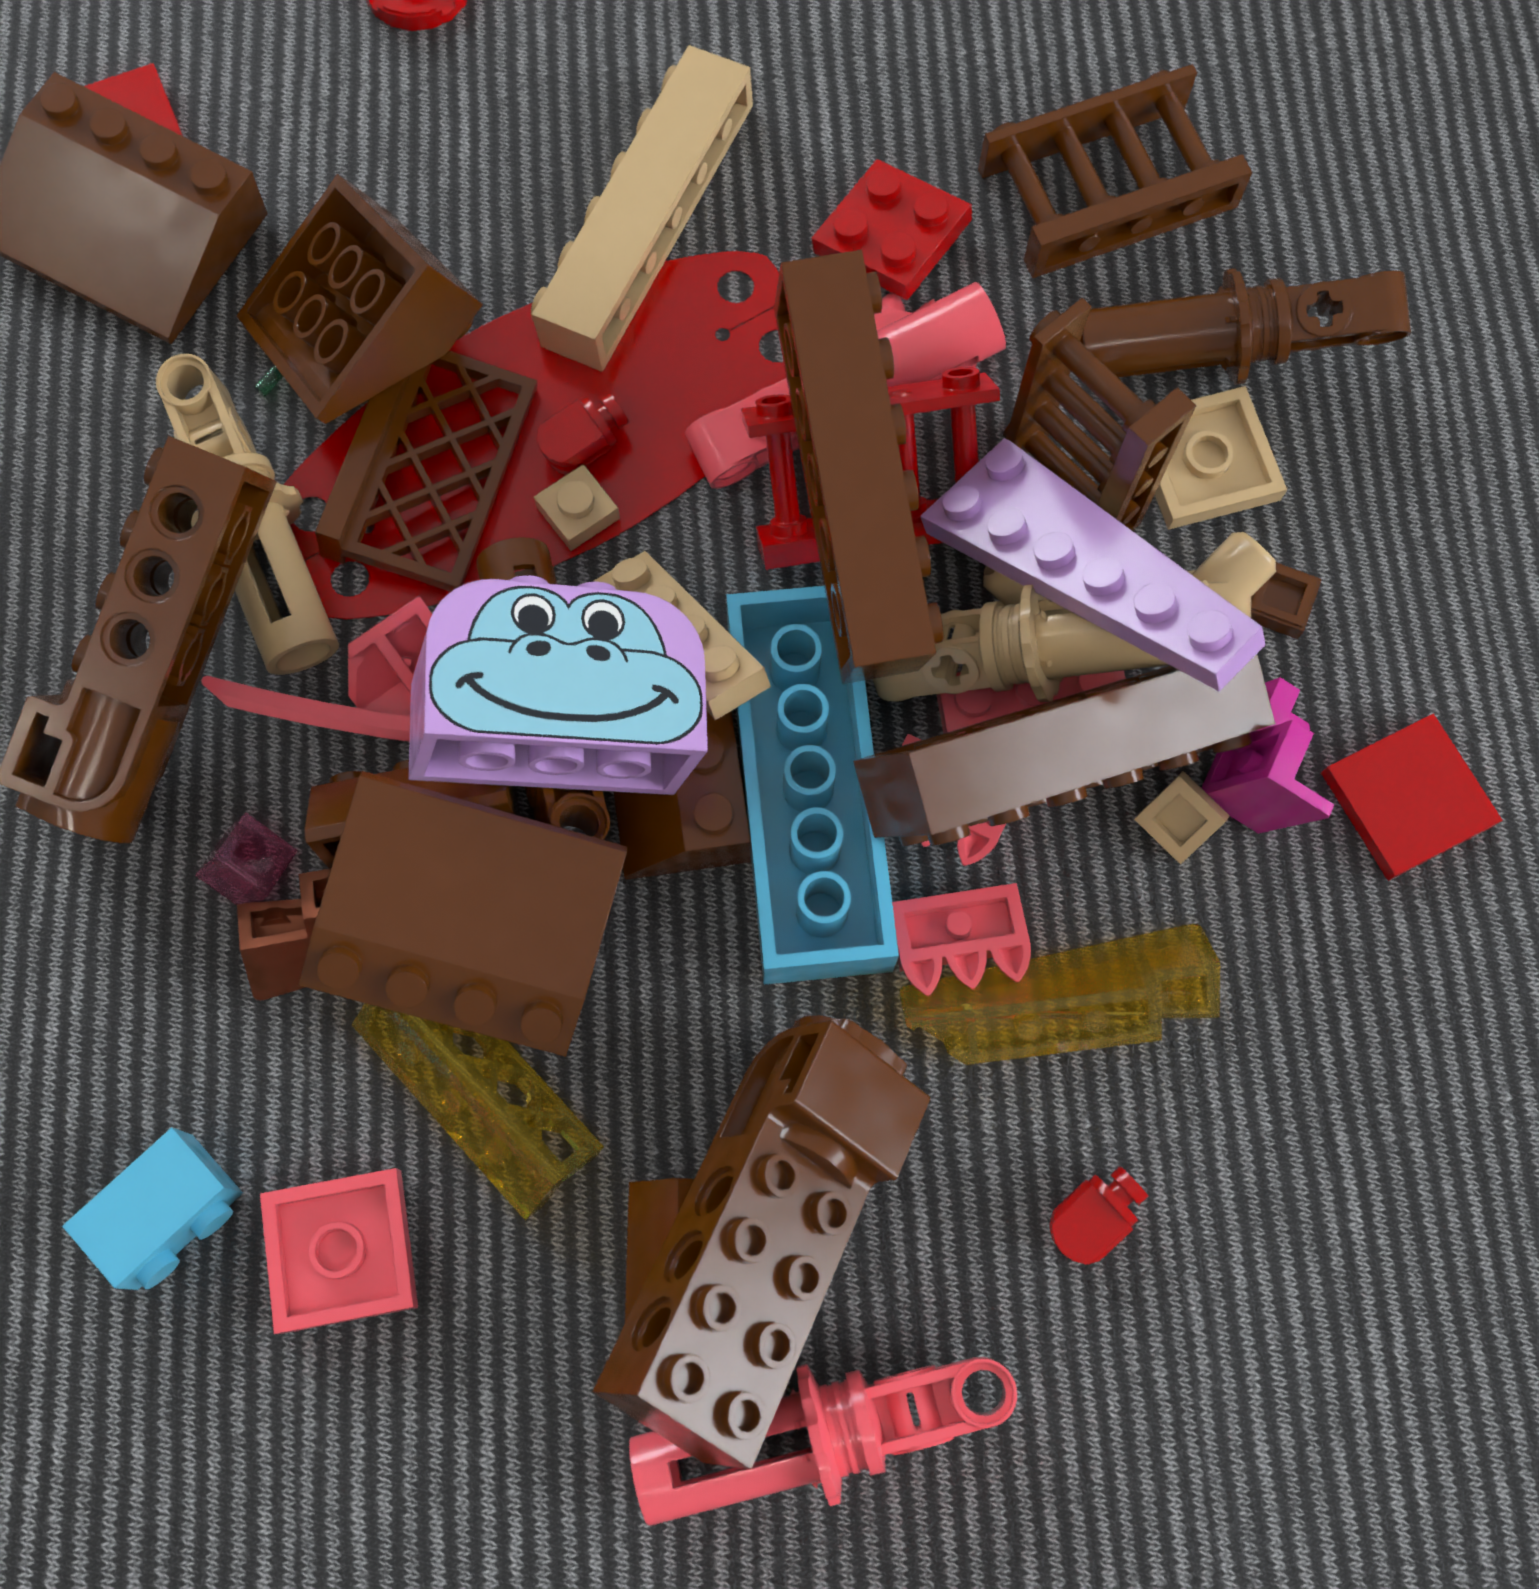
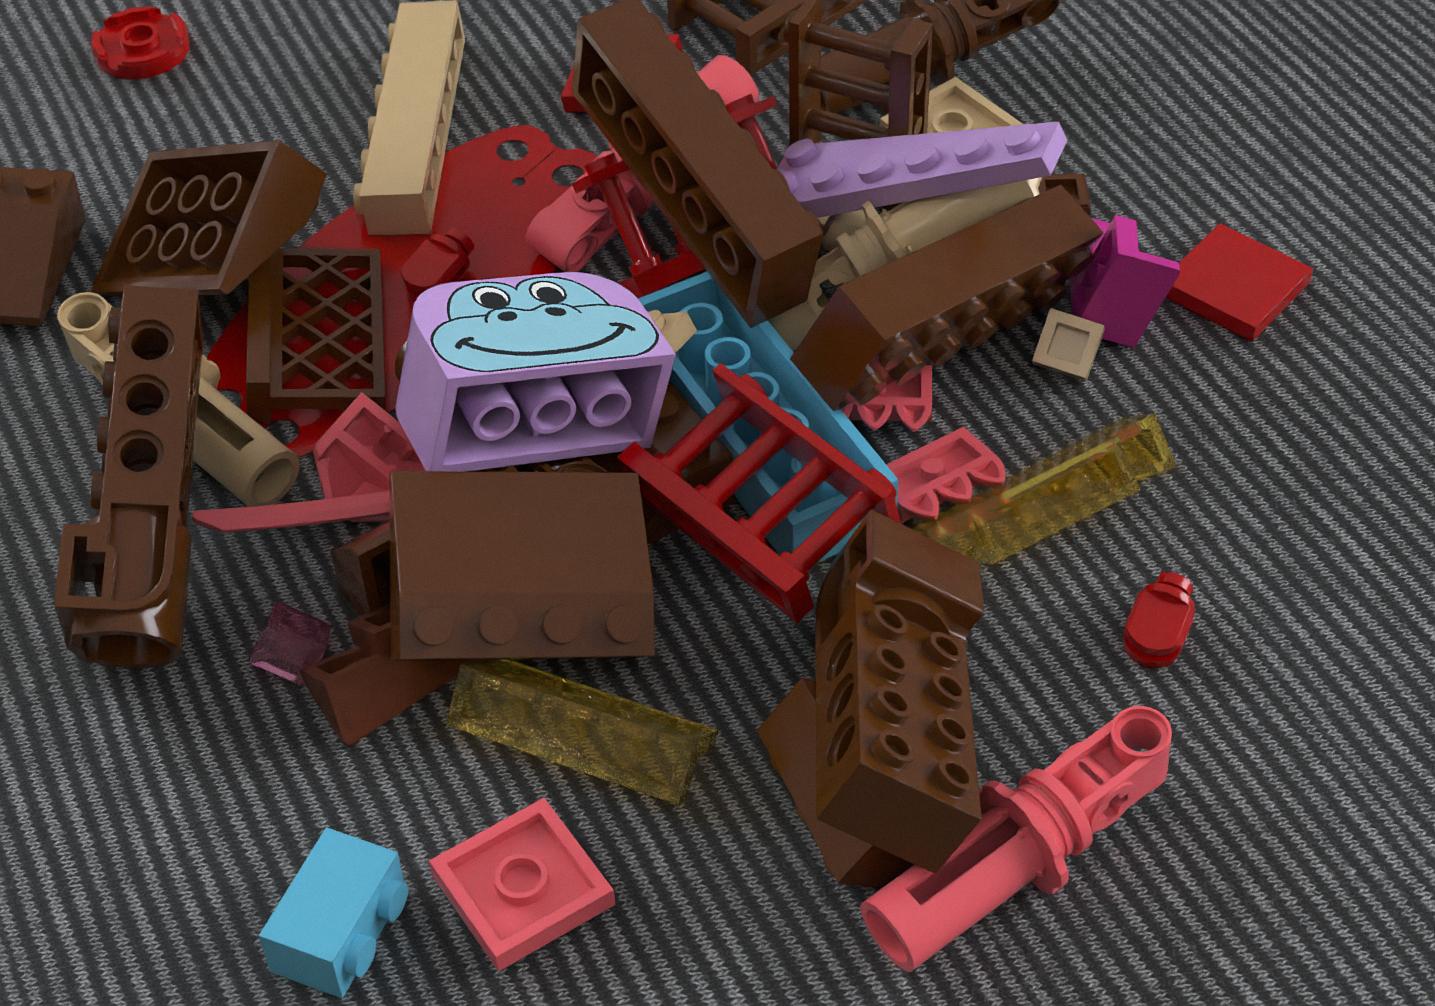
camera: 20 degrees left, 25 degrees down
none -> red fence [617,363,901,623]

